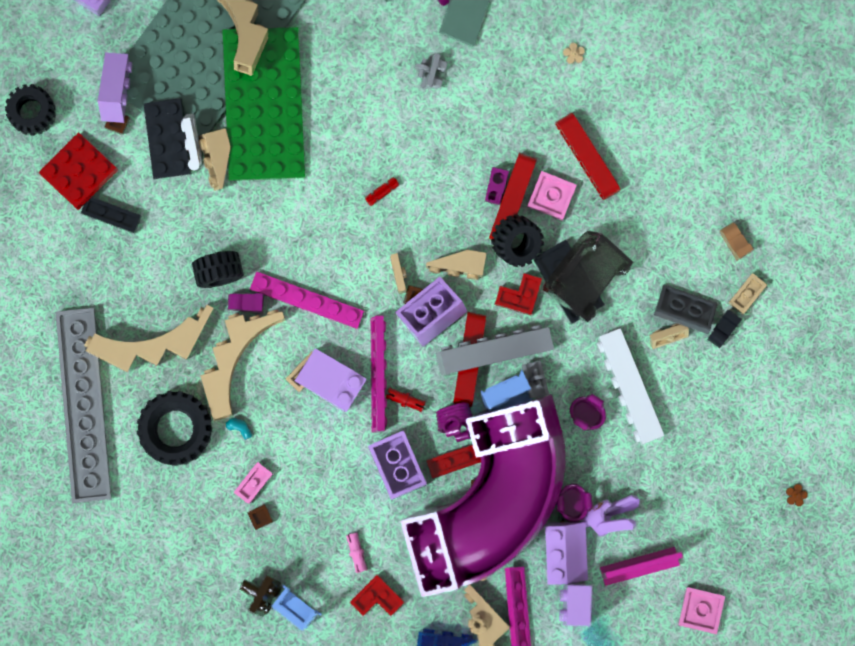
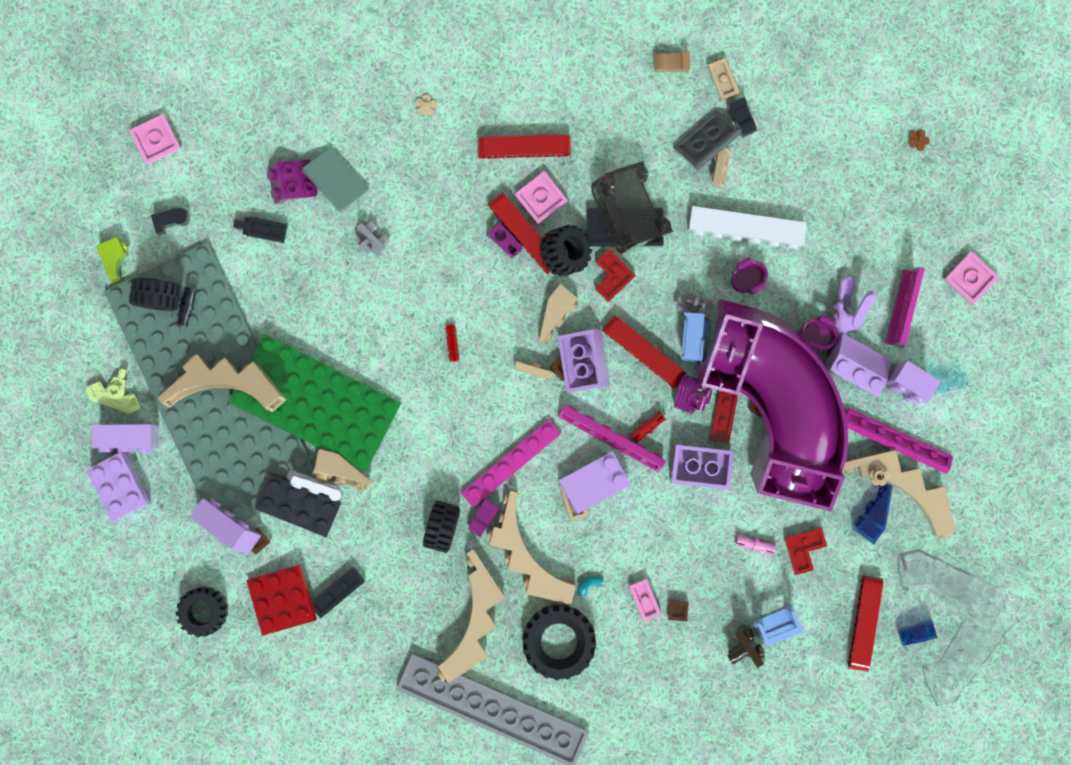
camera: 55 degrees left, 5 degrees up
light grey brick [436,325,554,375] -> none

